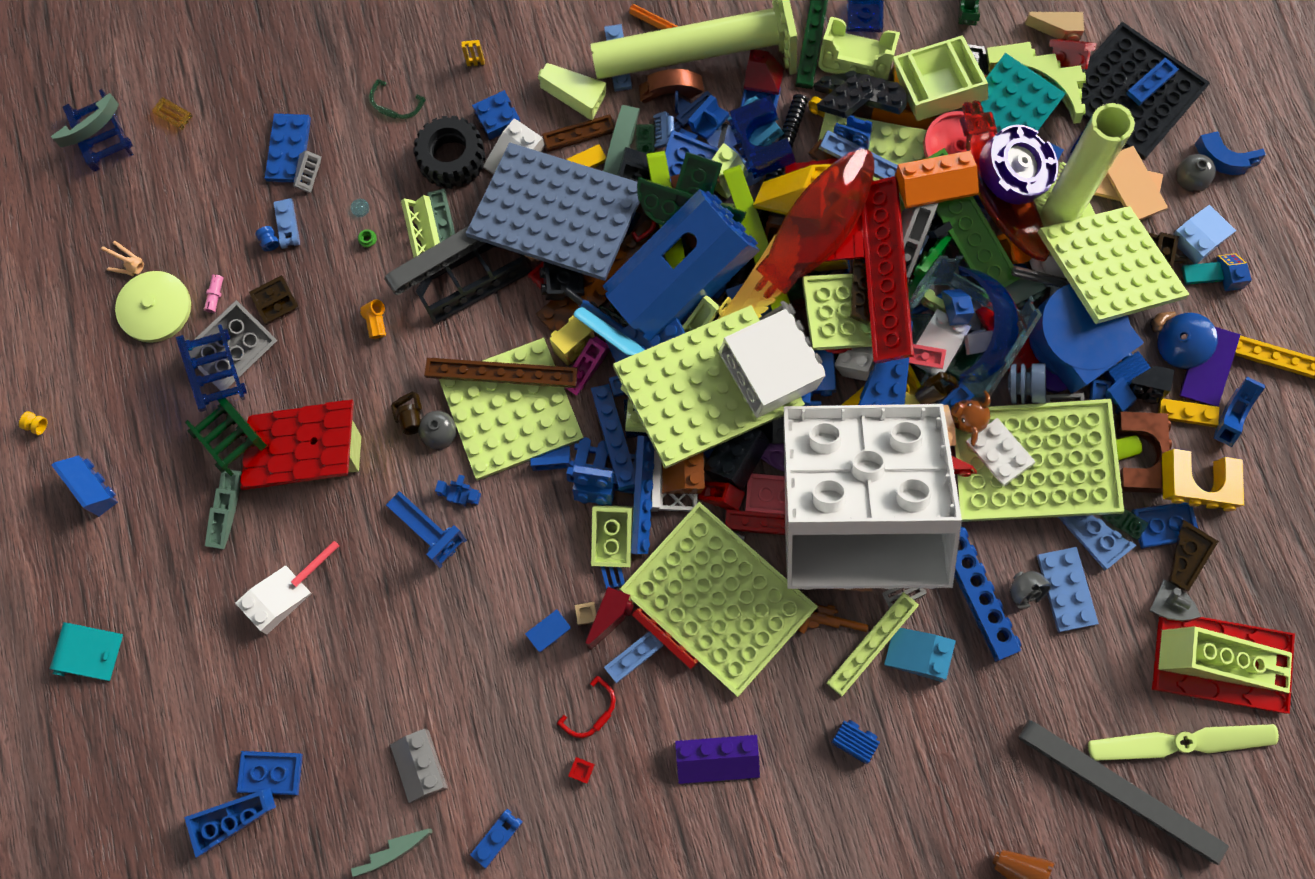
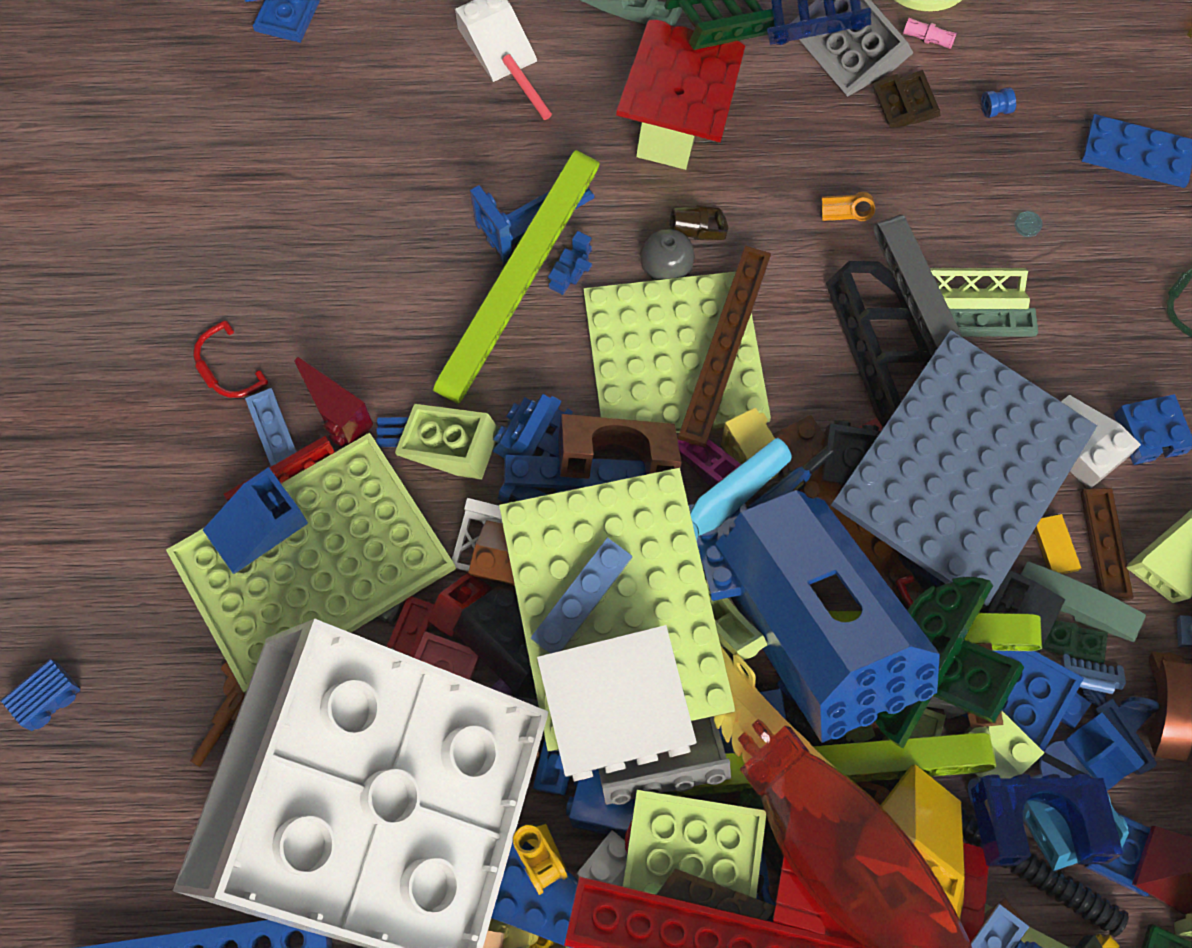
camera: 100 degrees right, 5 degrees down
medium blue plate [273,198,300,249] -> none
light grey slope [293,151,321,193] -> none
sand green slope [351,829,432,877] -> none
bright green plate [358,229,377,248] -> none
light grey slope [390,729,448,803] -> none
black tyre [413,115,486,189] -> none
blue plate [470,808,523,868] -> none
blue panel [525,609,571,652] -> none
blue panel [530,446,571,471] -> none
red plate [568,757,595,784] -> none
tan plate [575,602,597,626] -> none
blue plate [631,436,655,554] -> none
dark purple slope [675,735,760,784] -> none
yellowish green tile [826,592,919,697] -> none
dark azure slope [884,628,956,682] -> none
none -> blue slope [203,467,308,574]
none -> lime beam [433,150,600,404]
none -> yellow piece [513,825,568,895]
none -> medium blue plate [531,537,633,654]
none -> copper arch [558,414,681,479]

